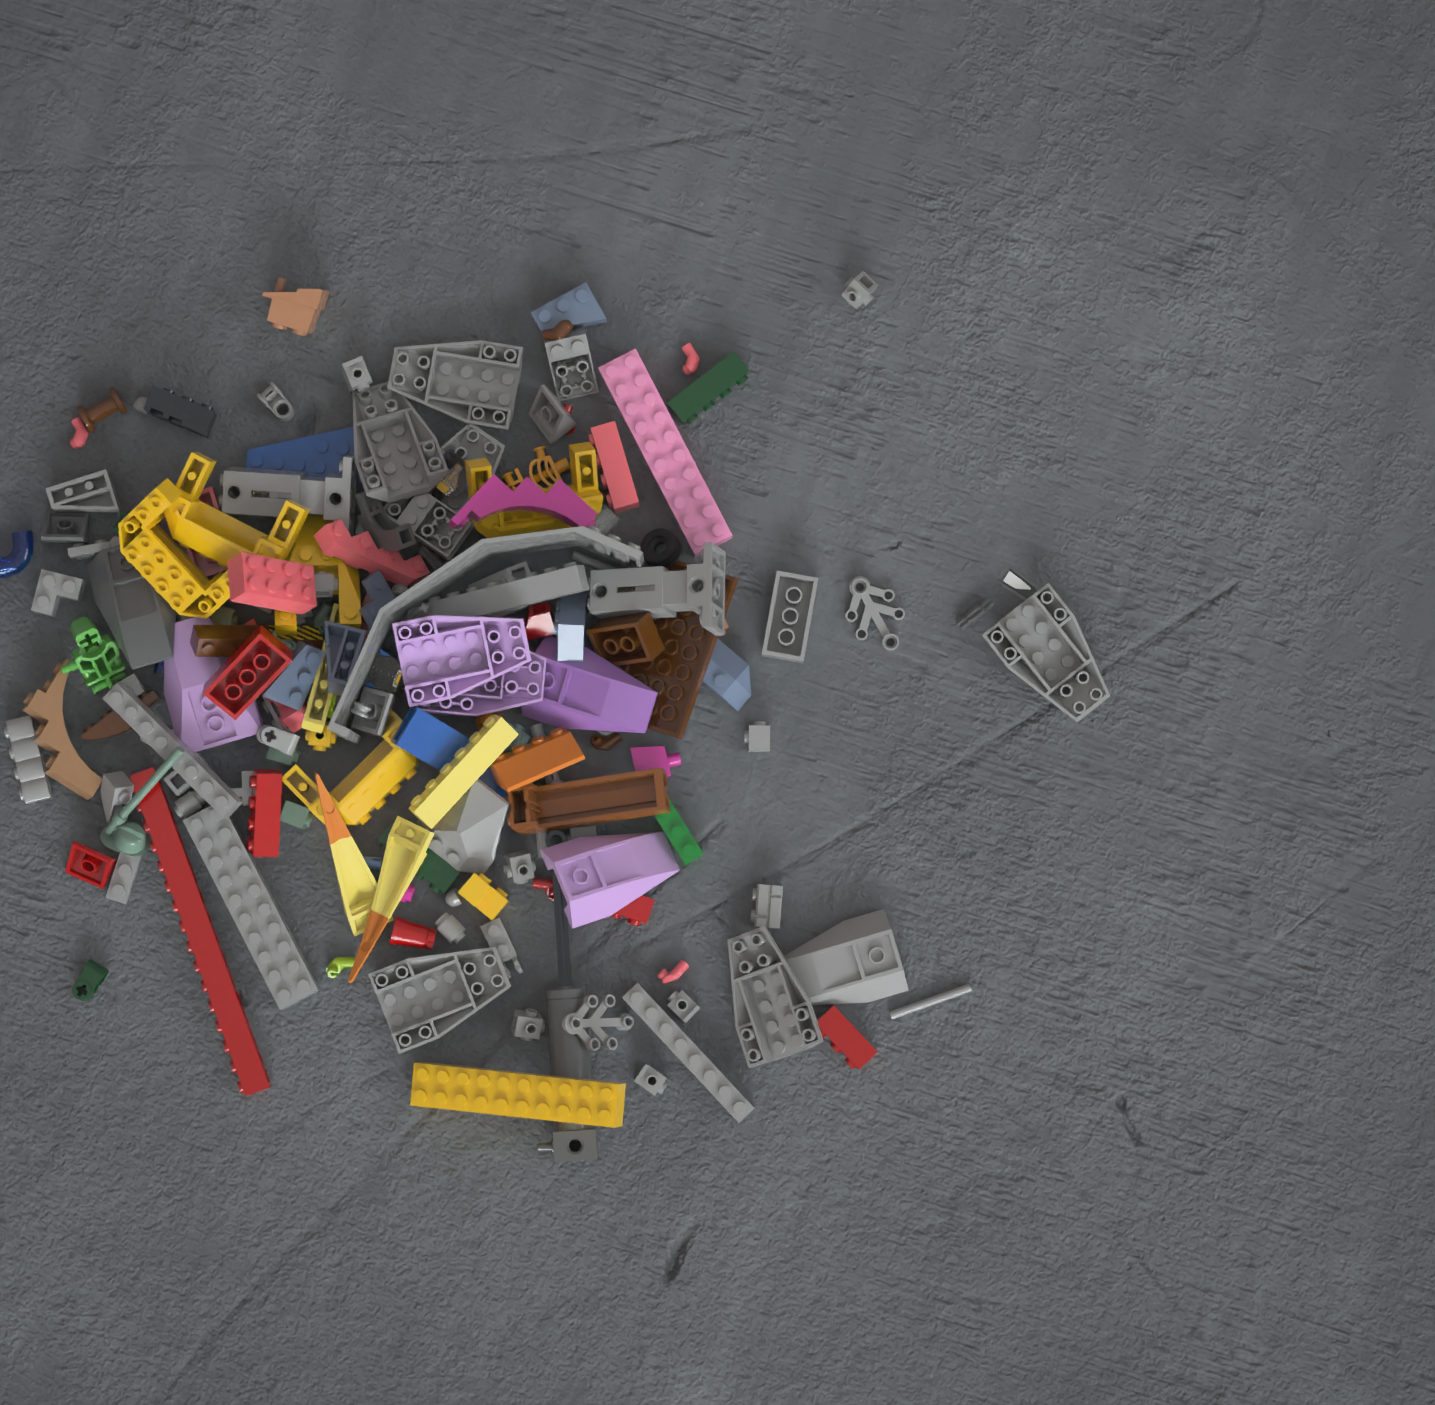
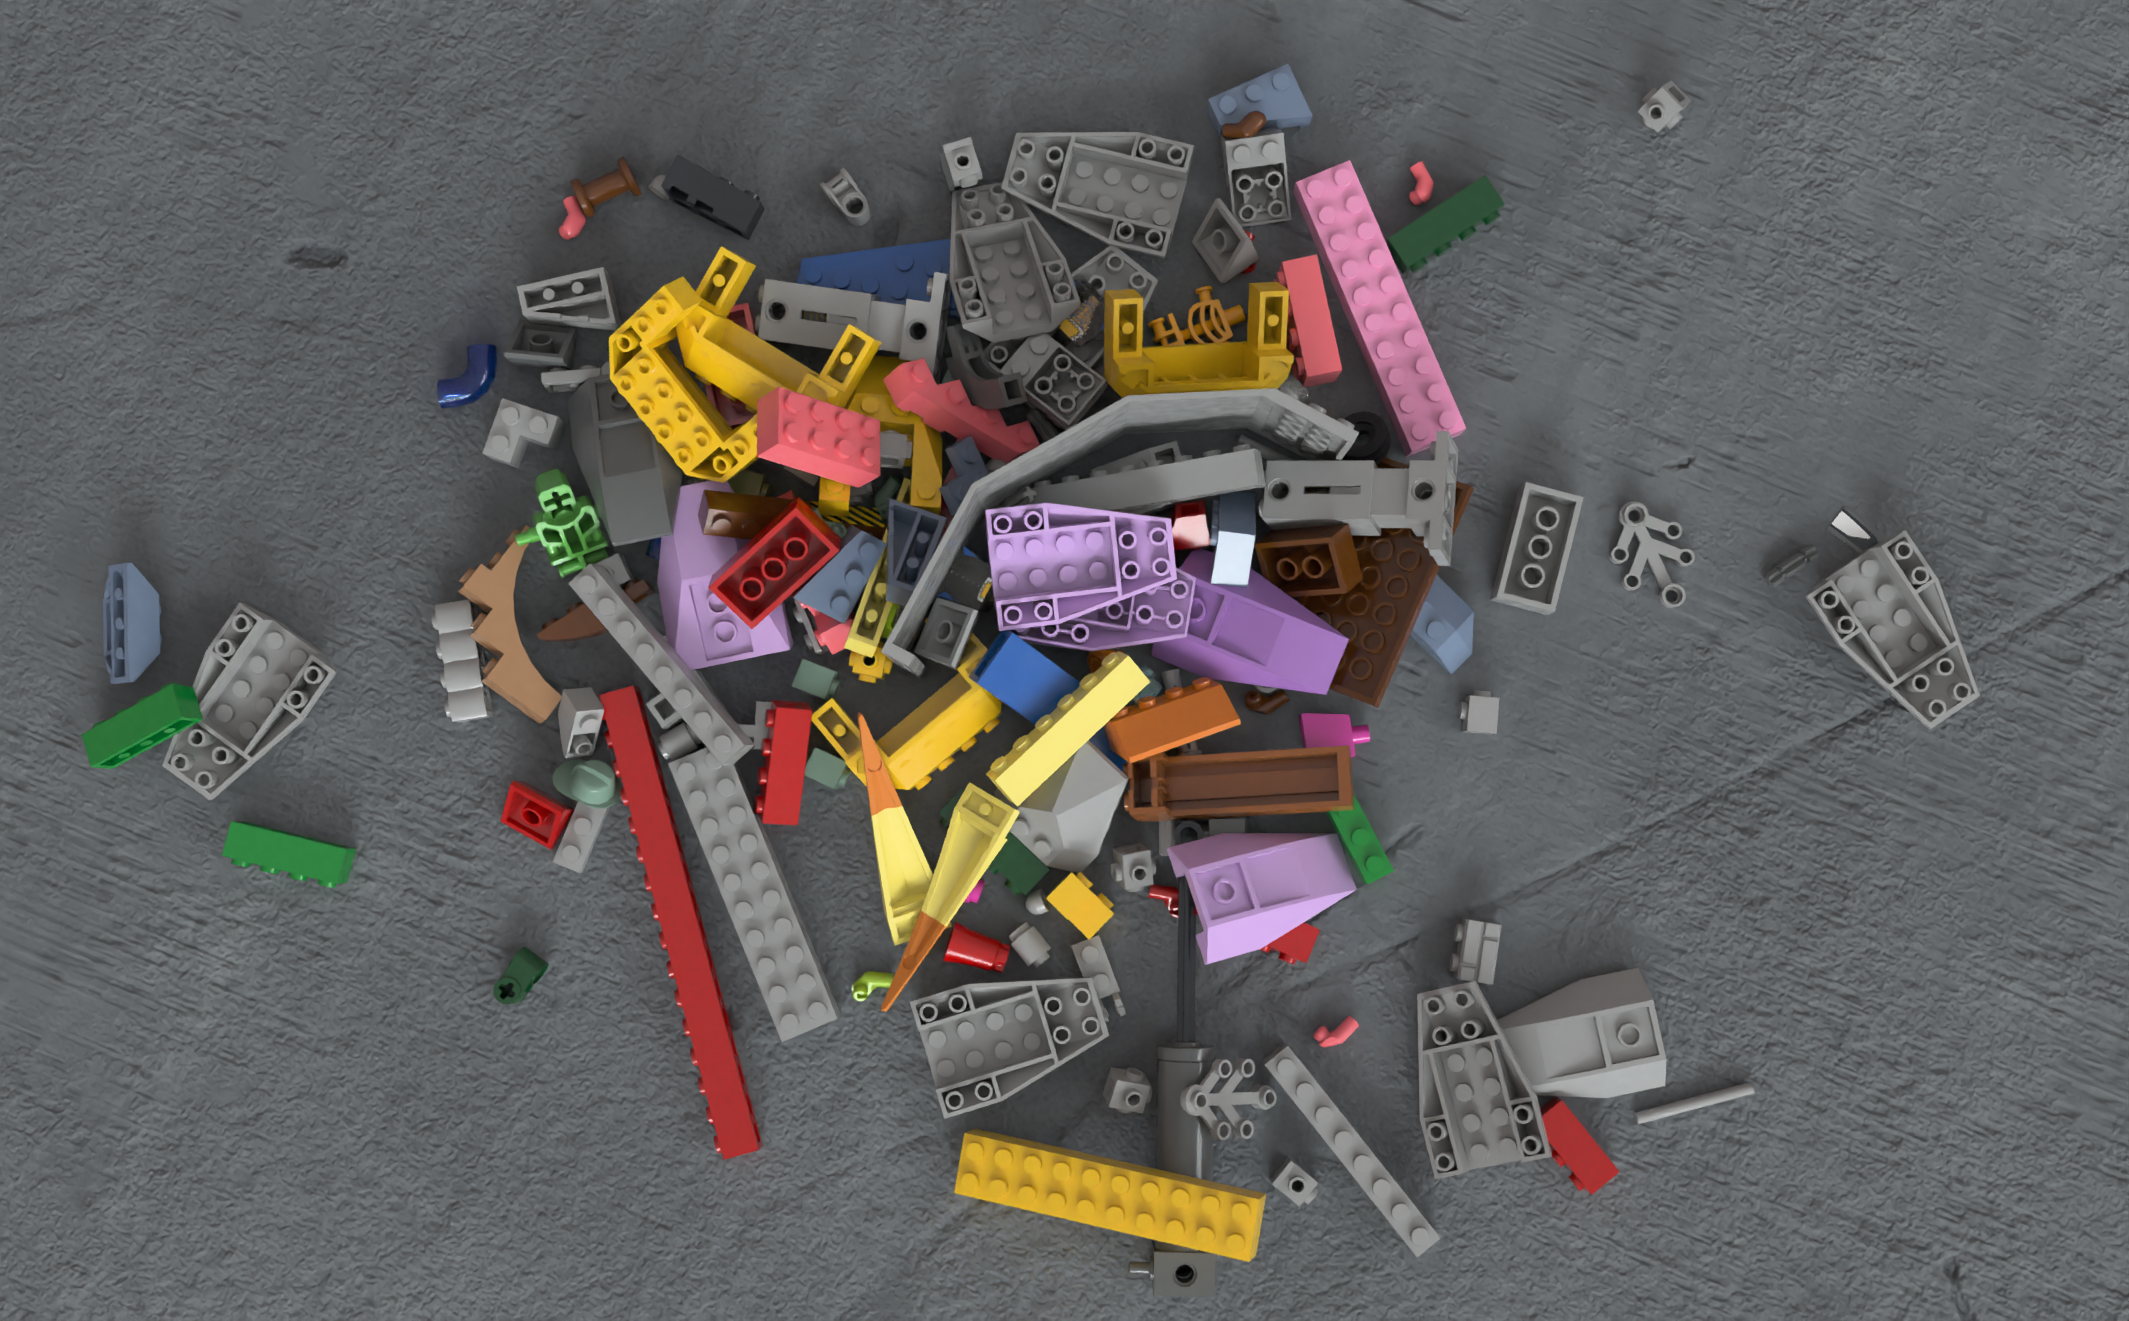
camera: 10 degrees right, 0 degrees up
sand green bar [104,746,185,835] -> none
light grey piece [256,725,300,756] -> none
nougat piece [262,277,330,336] -> none
light grey bush [350,701,372,718] -> none
medium blue pin [362,854,381,870] -> none
dark pink arch [448,474,598,529] -> none
light grey brick [667,990,700,1023] -> none

